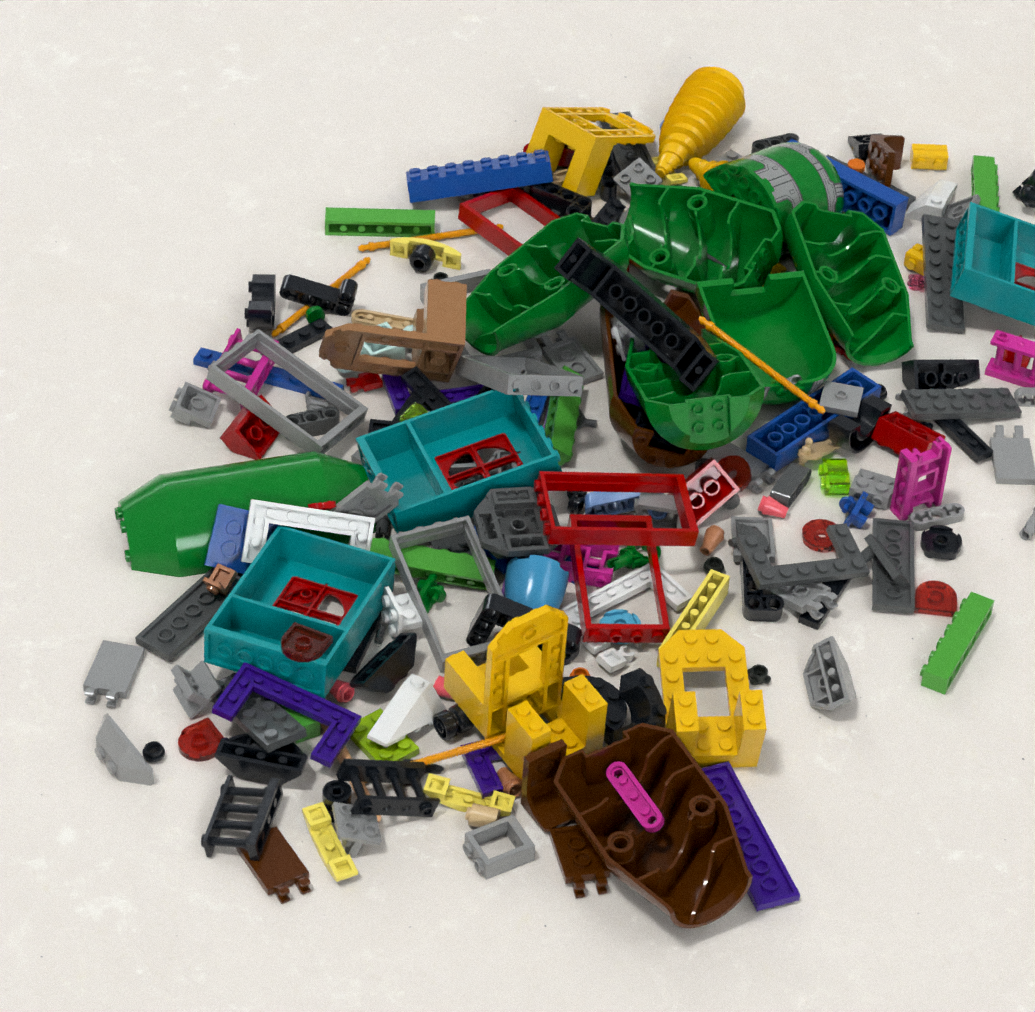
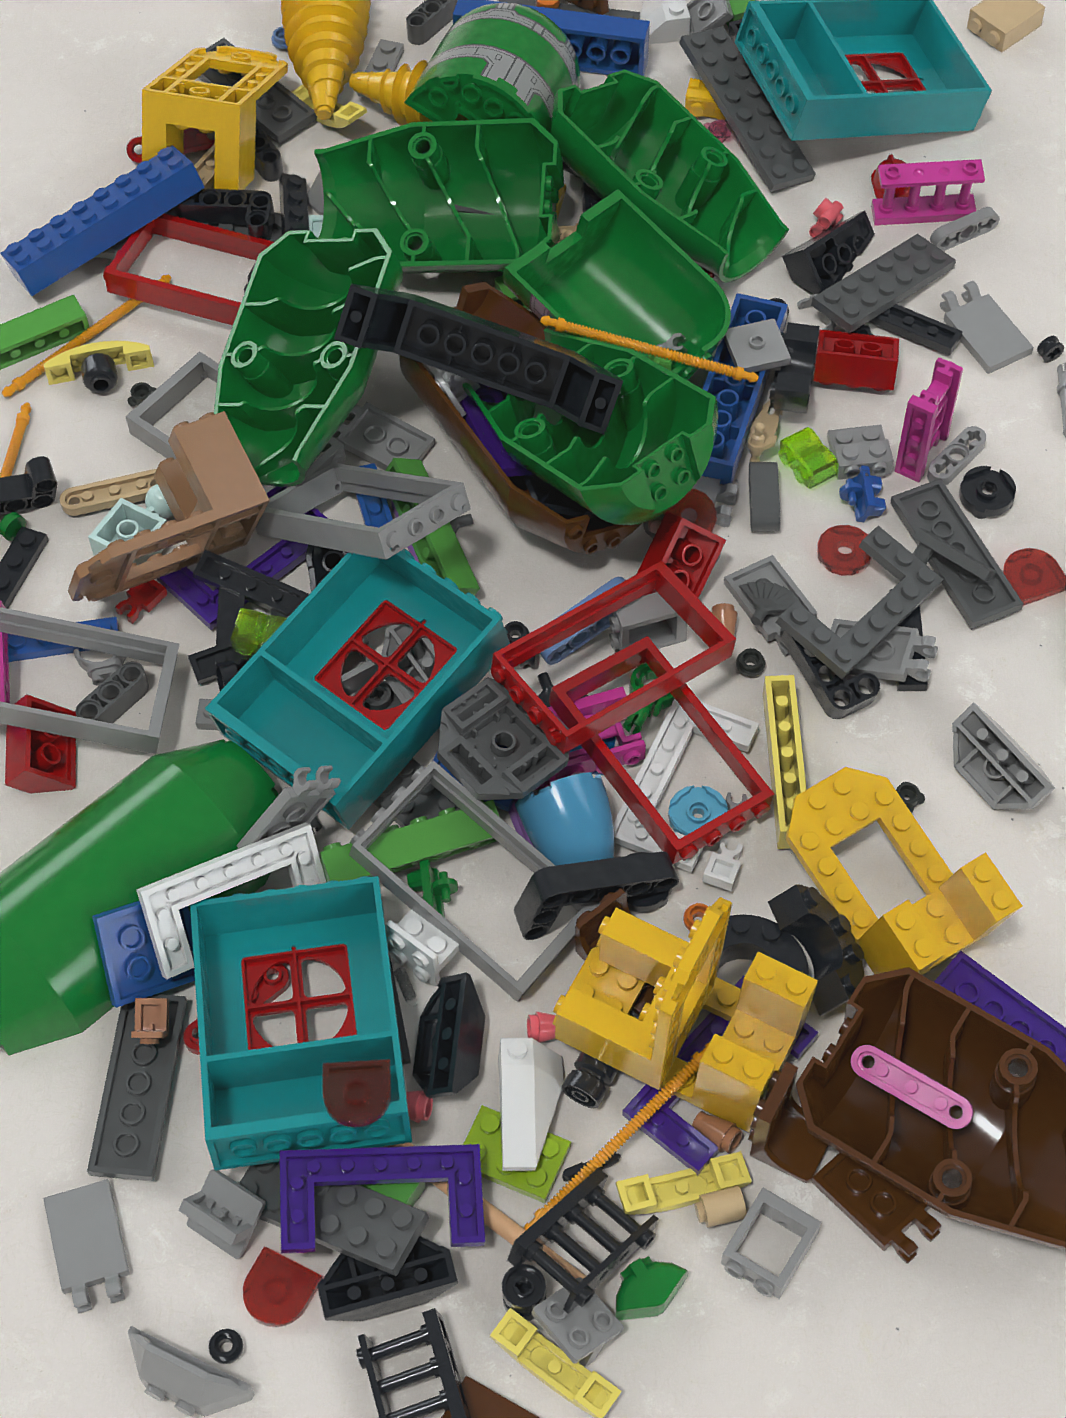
camera: 25 degrees left, 15 degrees up
red piece [308,501,336,510] -> none
light grey bracket [613,158,662,198] -> none
coral cone [757,495,789,519] -> none
none -> green piece [615,1256,688,1320]
none -> coral plate [809,198,844,238]

